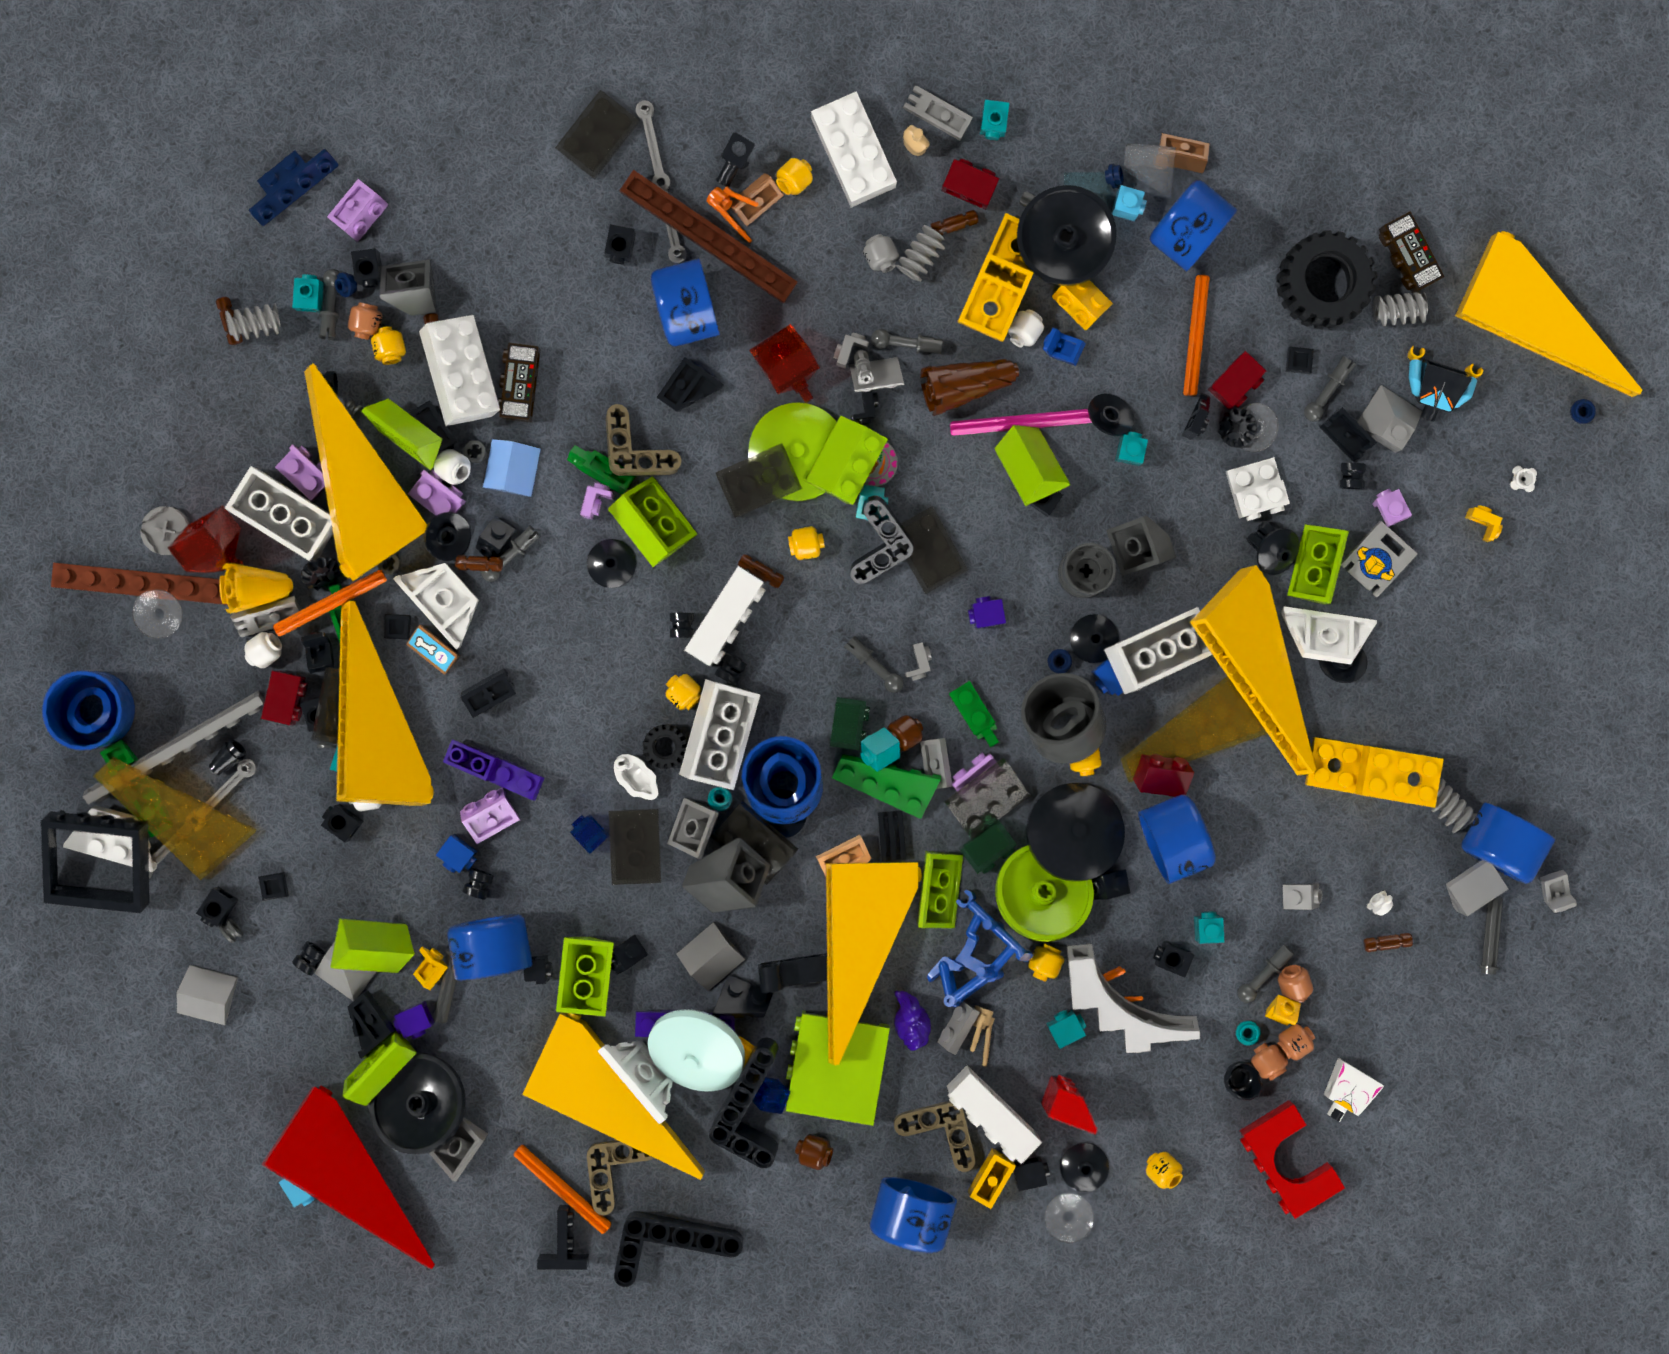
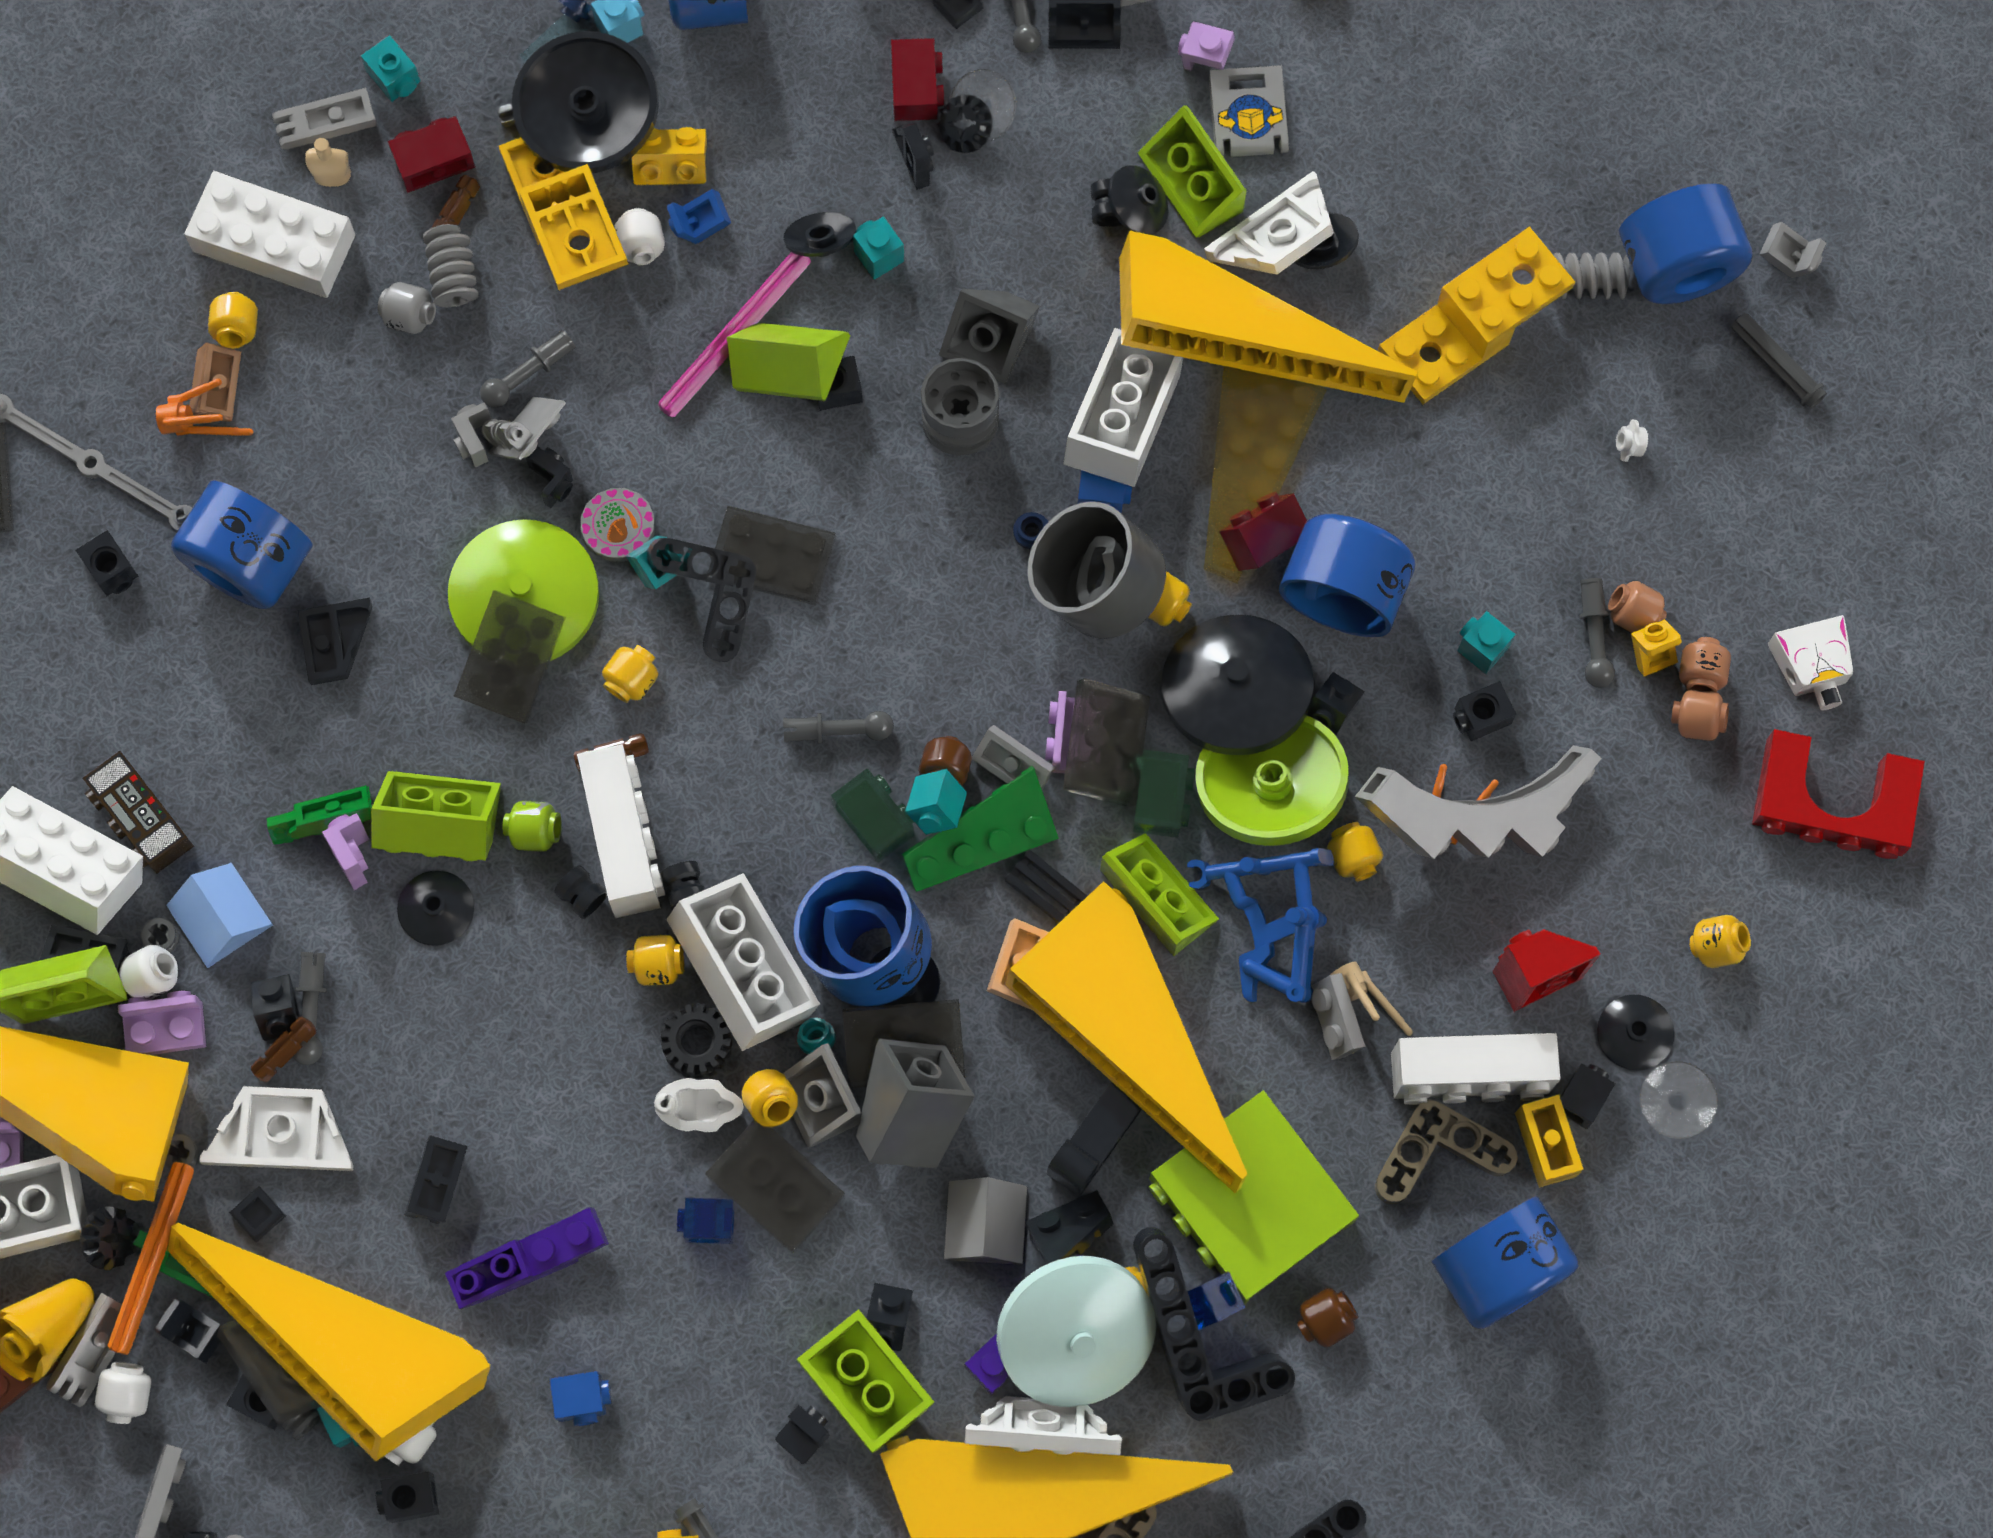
camera: 45 degrees left, 15 degrees down
dark red brick [261,671,308,725] -> none
slope [406,625,460,675] -> none
black dish [424,512,471,561] -> none
blue piece [447,914,533,980] -> none
lavender bracket [460,788,520,844] -> none
black wheel [462,868,494,900] -> none
dark tan beam [606,404,682,476] -> none
copper plate [620,170,798,304] -> none
black bracket [716,132,755,187] -> none
clear red piece [749,324,820,403] -> none
lime slope [806,416,888,505] -> none
dark purple hair [894,991,931,1051] -> none
light grey bracket [905,642,932,681] -> none
reddish brown cone [920,359,1019,416] -> none
green hinge [948,681,999,747] -> none
dark purple brick [968,596,1006,629] -> none
teal brick [1046,1010,1087,1049] -> none
black dish [1070,614,1119,663] -> none
orange axle [1183,275,1210,397] -> none
black hair [1224,1061,1263,1101] -> none
white plate [1226,457,1290,521] -> none
teal plate [1236,1020,1261,1046] -> none
light grey bracket [1283,883,1323,910] -> none
black wheel [1340,463,1366,490] -> none
reddish brown axle [1364,933,1413,952] -> none
light grey slope [1446,860,1508,916] -> none
none -> lime head [502,801,562,852]
none -> yellow head [742,1069,798,1127]

